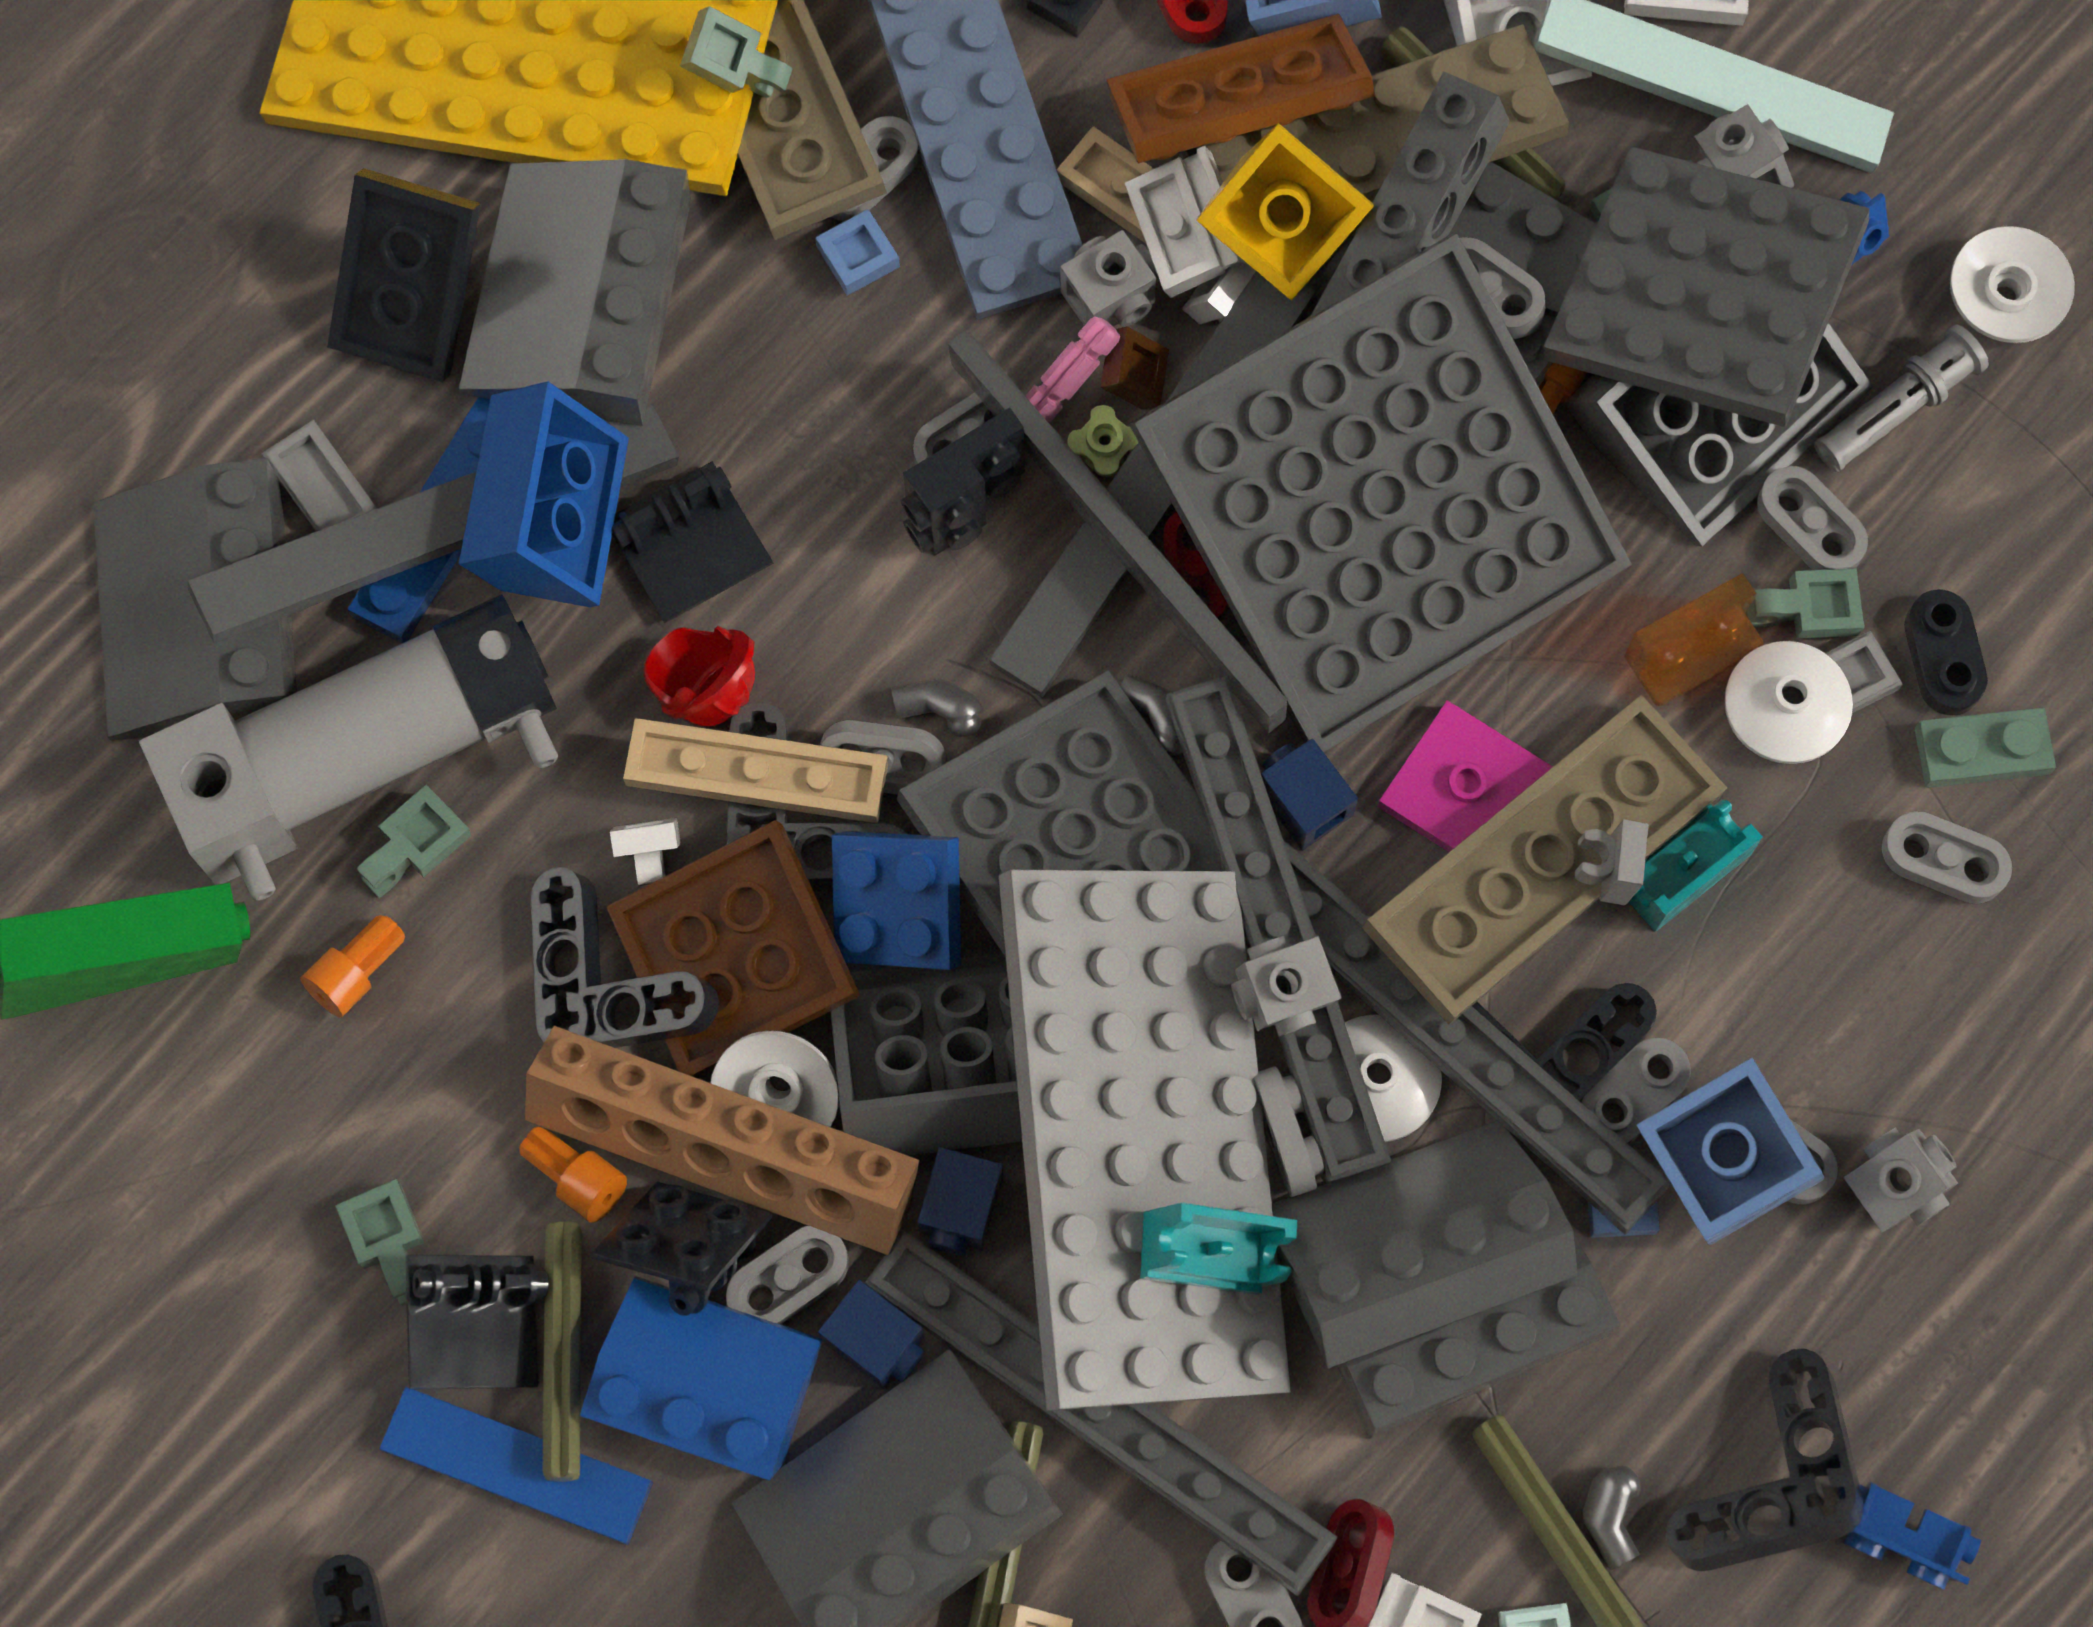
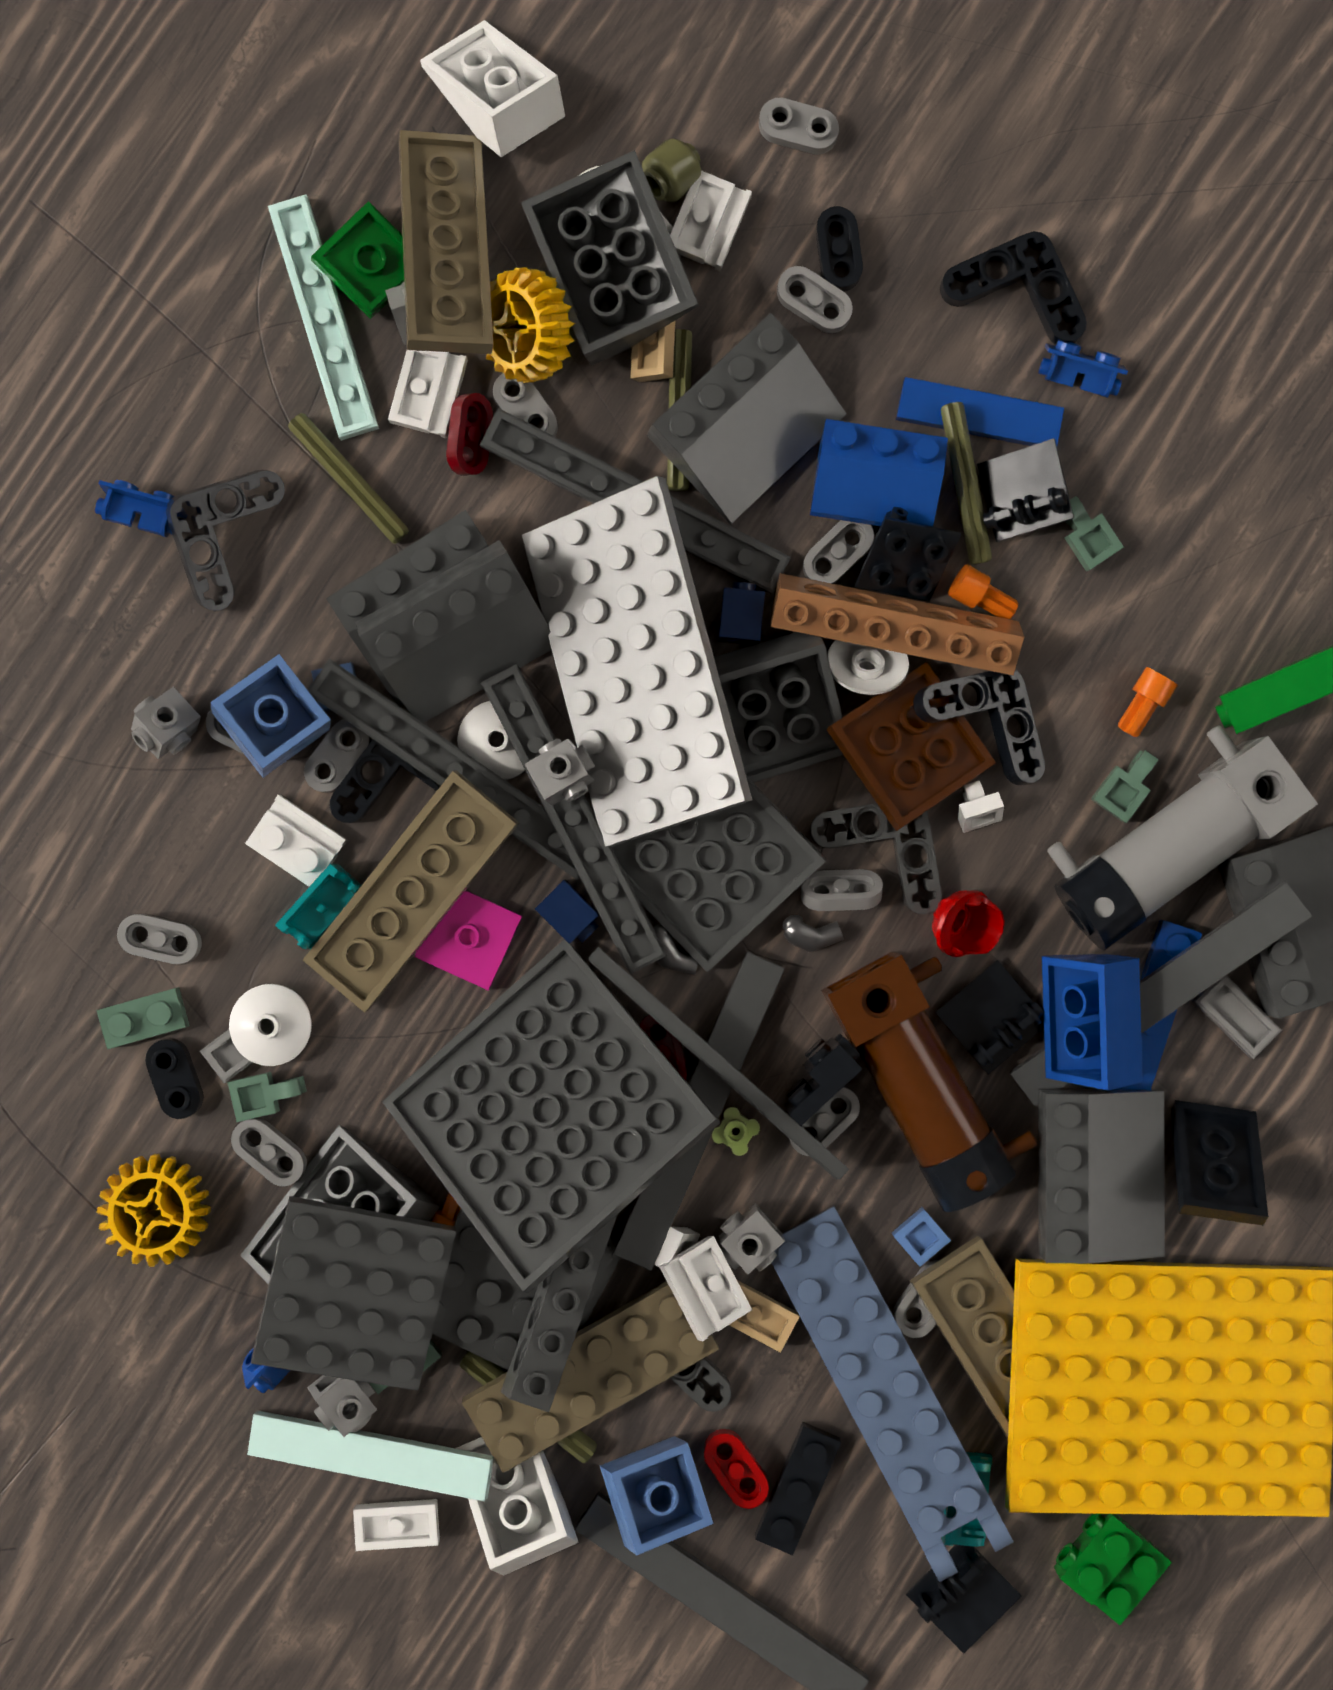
camera: 170 degrees right, 15 degrees up
tan plate [623,718,888,823] -> none
sand green plate [680,6,793,98] -> none
dark blue brick [818,1280,925,1389] -> none
blue plate [832,831,961,970] -> none
bright pink axle [1026,317,1120,423] -> none
reddish brown plate [1100,326,1169,410] -> none
dark orange plate [1106,14,1375,163] -> none
teal hinge [1140,1202,1297,1295] -> none
yellow slope [1196,123,1374,301] -> none
light grey plate [1253,1066,1325,1197] -> none
light grey plate [1460,238,1545,339] -> none
light grey tile [1575,819,1649,905] -> none
flat silver arm [1583,1466,1640,1570] -> none
clear orange bracket [1624,573,1764,707] -> none
light grey pin [1814,325,1989,472] -> none
white dish [1950,226,2075,343] -> none
none -> yellow gear [96,1154,211,1267]
none -> white plate [245,795,348,887]
none -> reddish brown piece [821,952,1038,1212]
none -> blue hinge [1038,339,1128,398]

